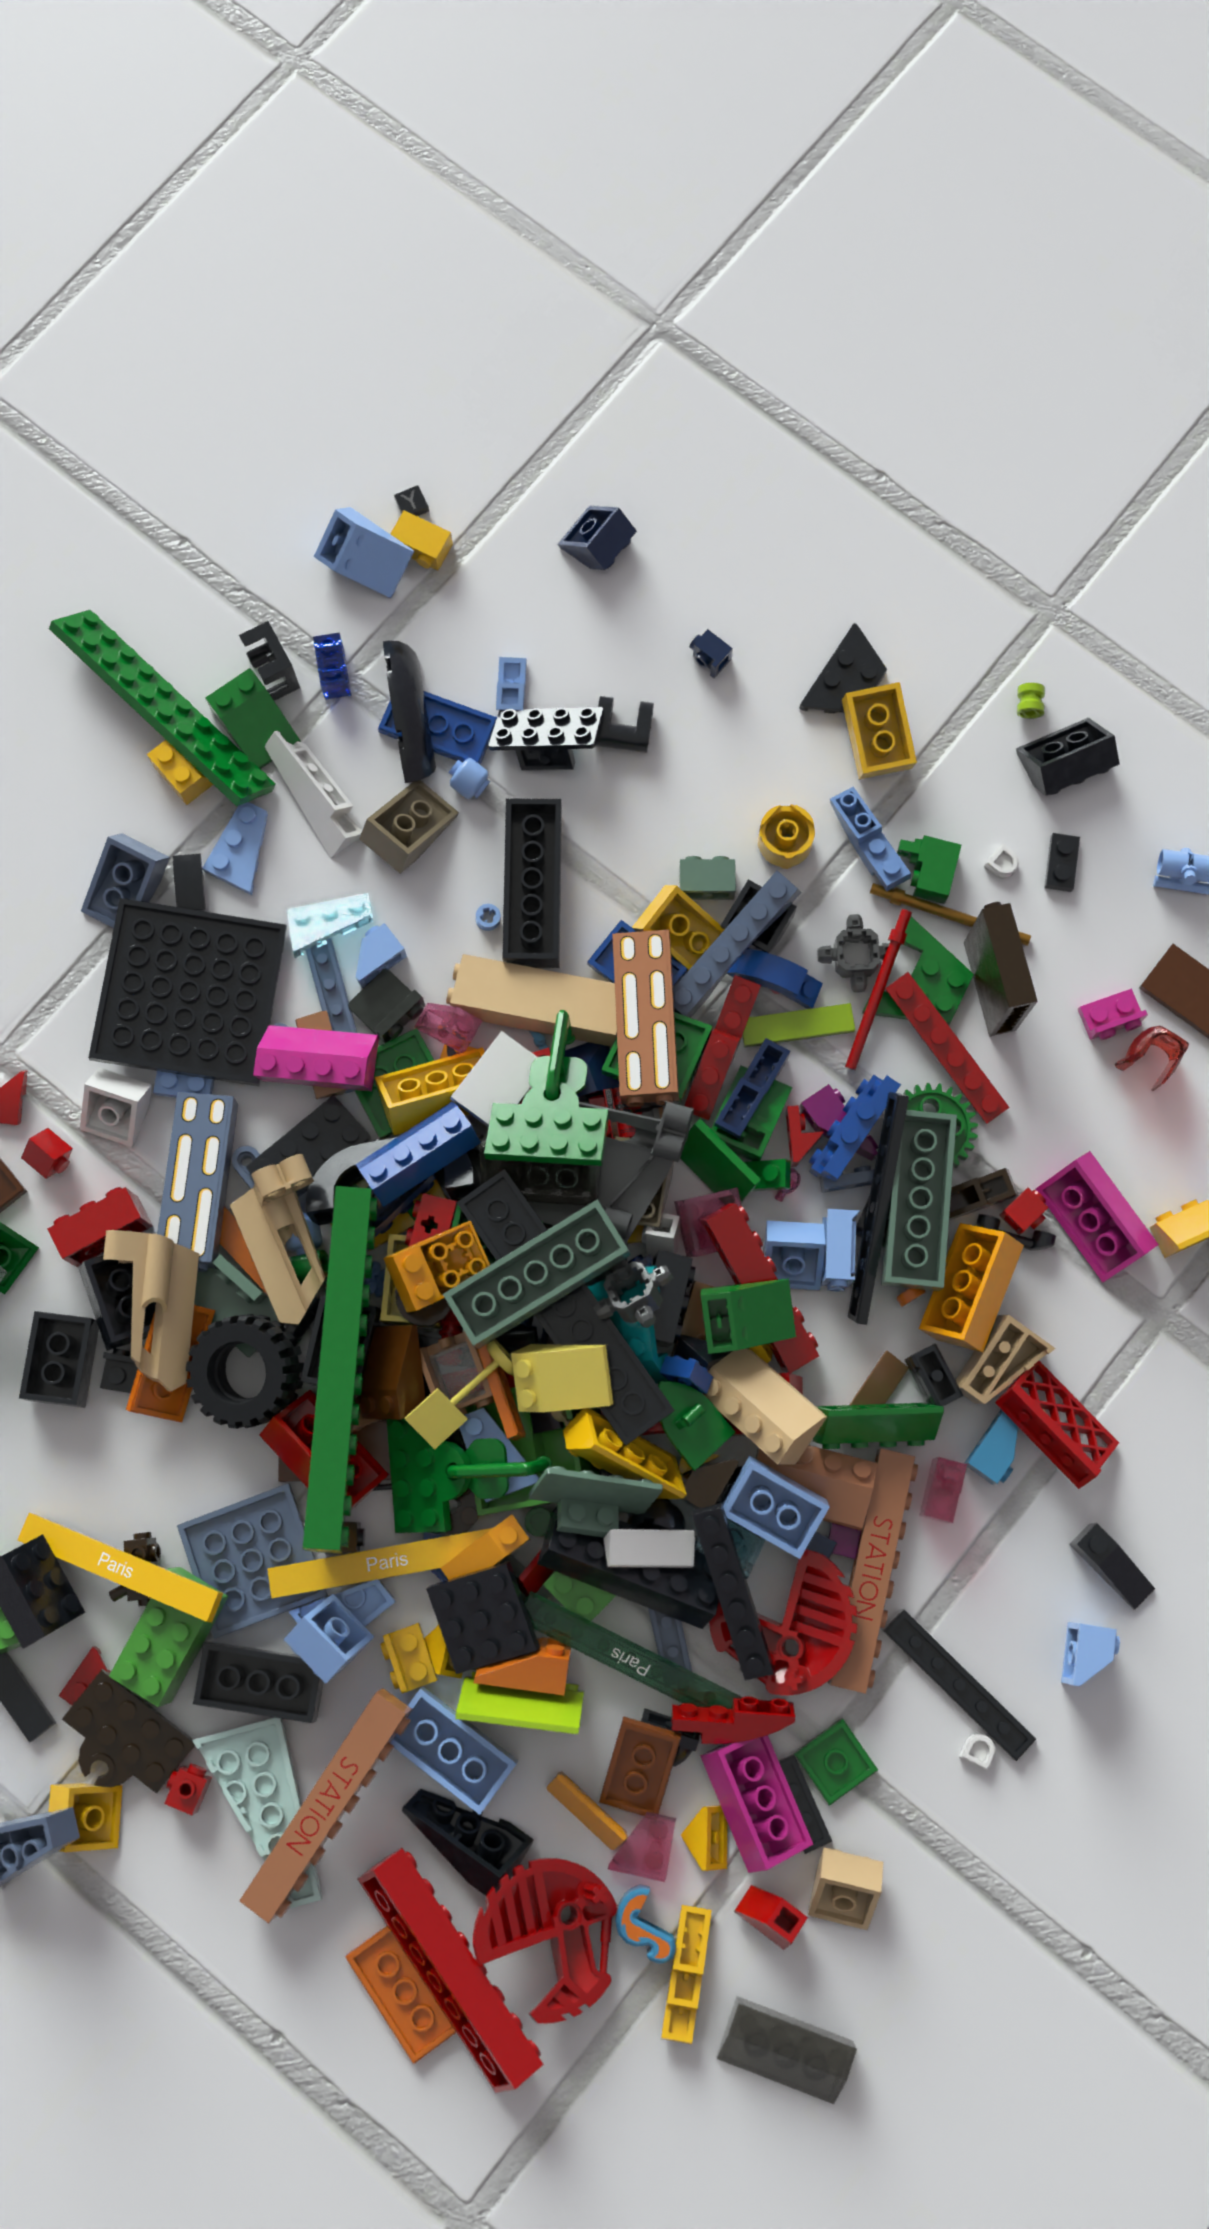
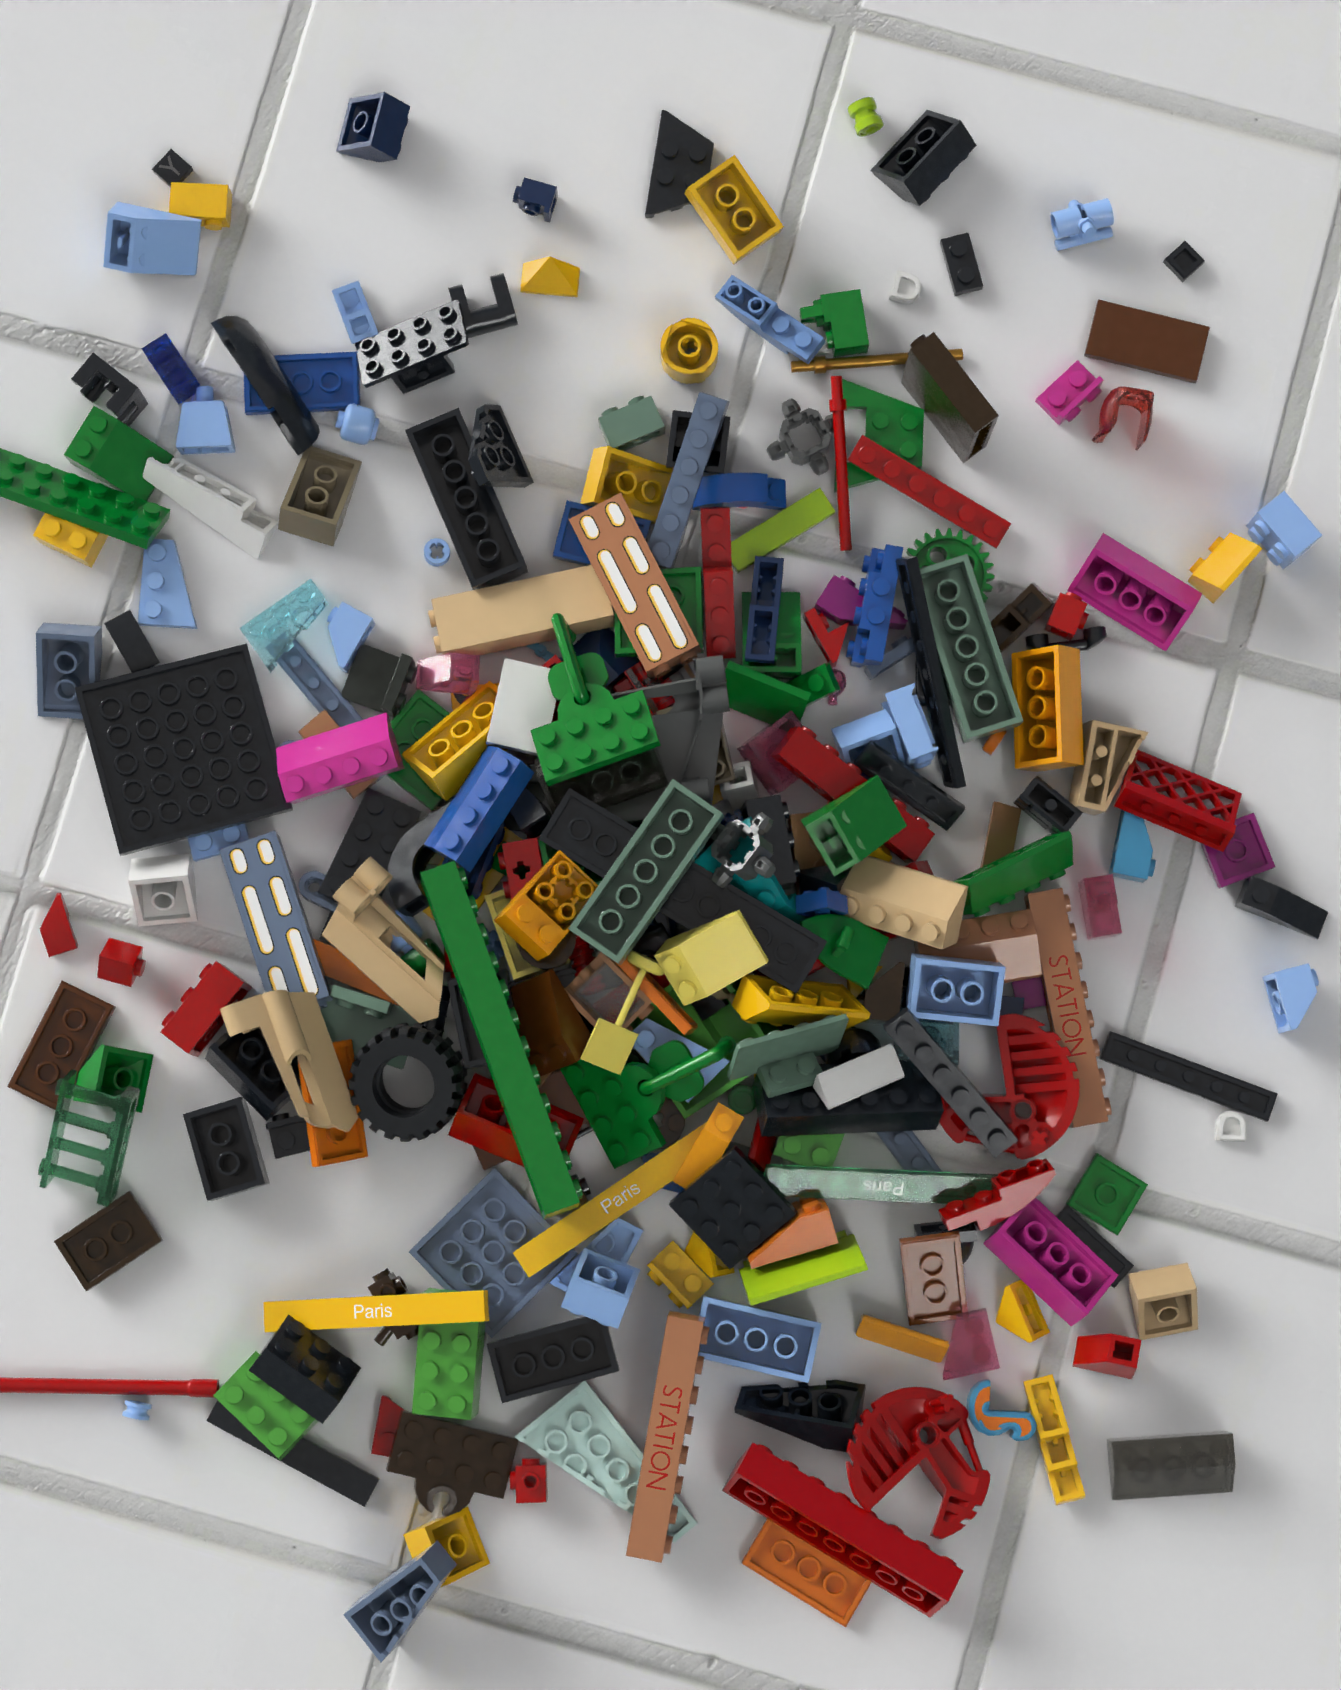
camera: 25 degrees left, 5 degrees up
none -> light blue torso [176,386,235,455]
none -> black plate [468,404,534,488]
none -> yellow slope [520,256,580,297]
none -> black tile [853,740,965,831]
none -> magenta plate [1201,813,1275,889]

